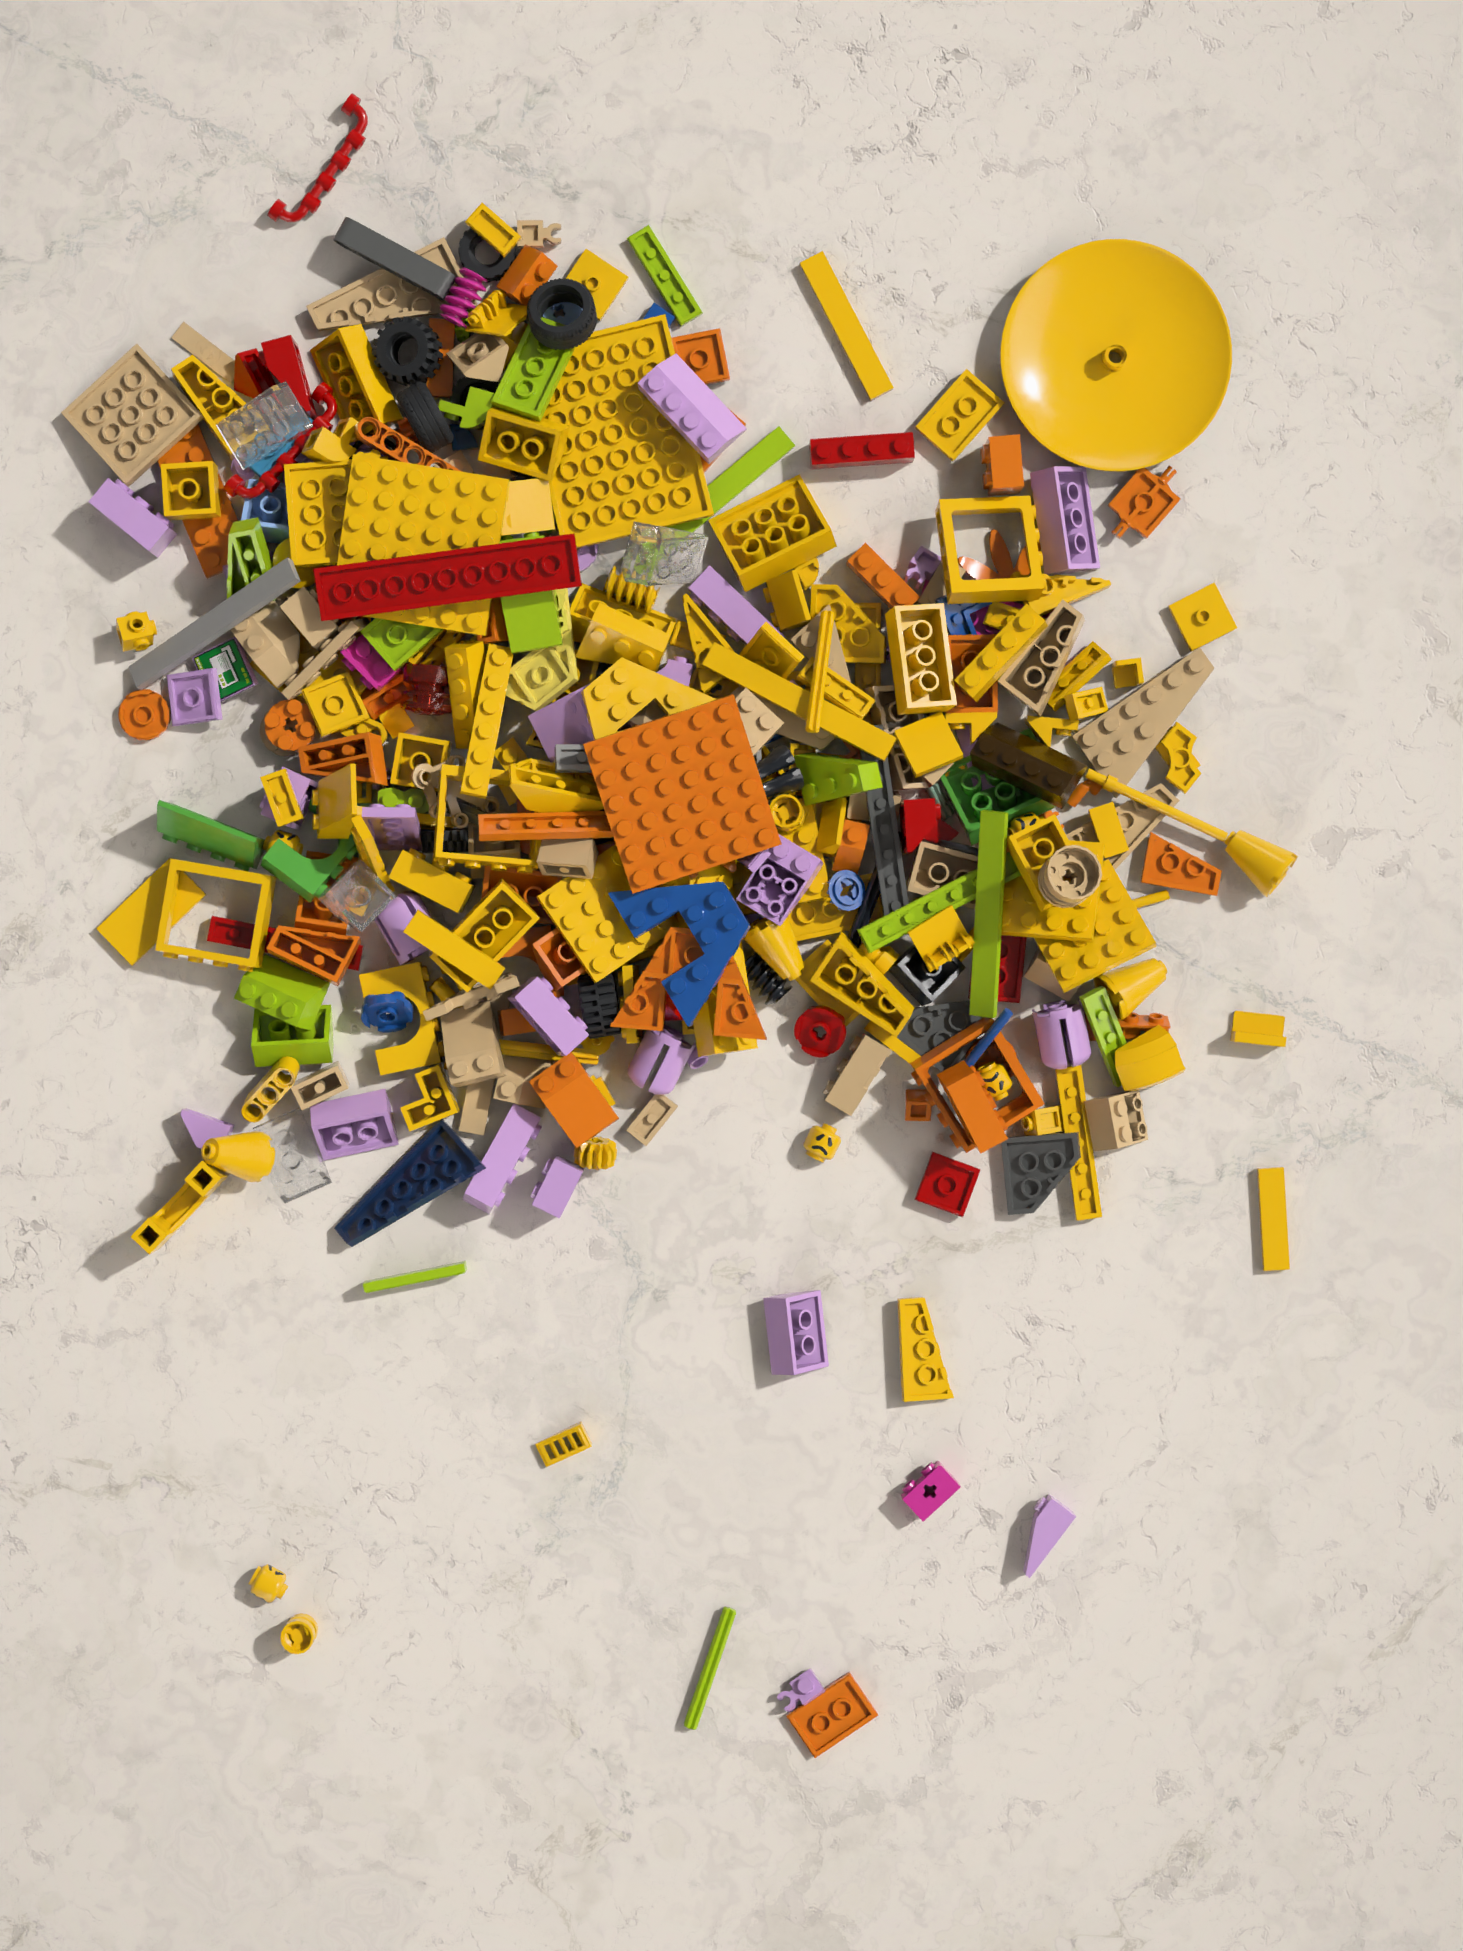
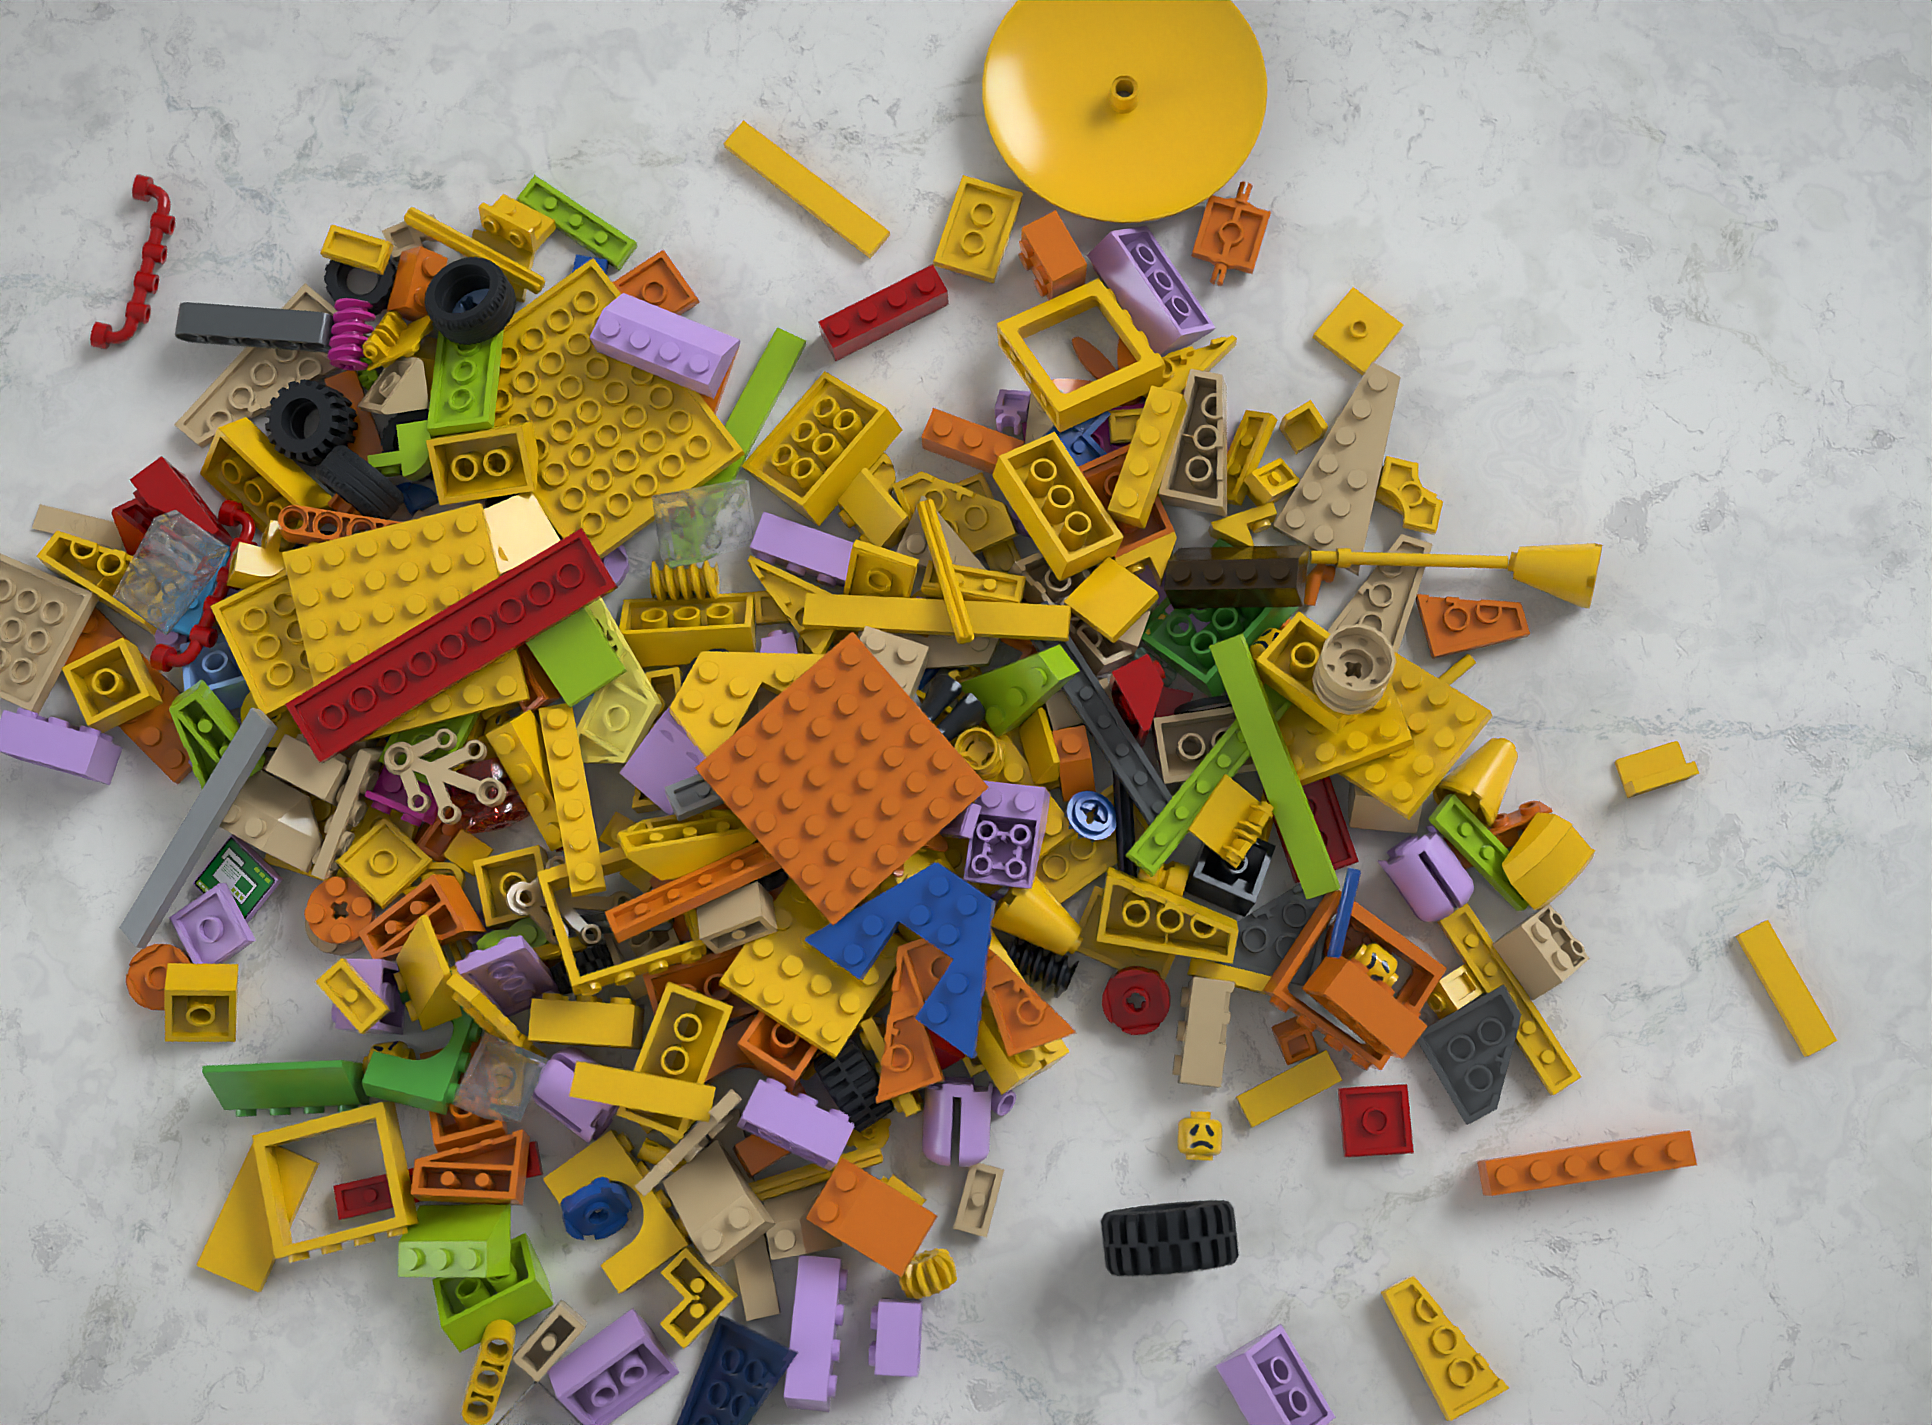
camera: 20 degrees left, 10 degrees down
yellow brick [116,611,157,652] -> none
yellow wedge [575,603,671,671] -> none
yellow tile [1088,802,1129,859] -> none
none -> yellow slope [165,963,239,1042]
none -> tan plant [384,728,506,825]
none -> yellow axle [404,207,546,294]
none -> yellow bracket [478,194,556,253]
none -> black tyre [1101,1200,1239,1277]
none -> yellow tile [1235,1050,1343,1128]
none -> orange brick [1477,1130,1697,1196]

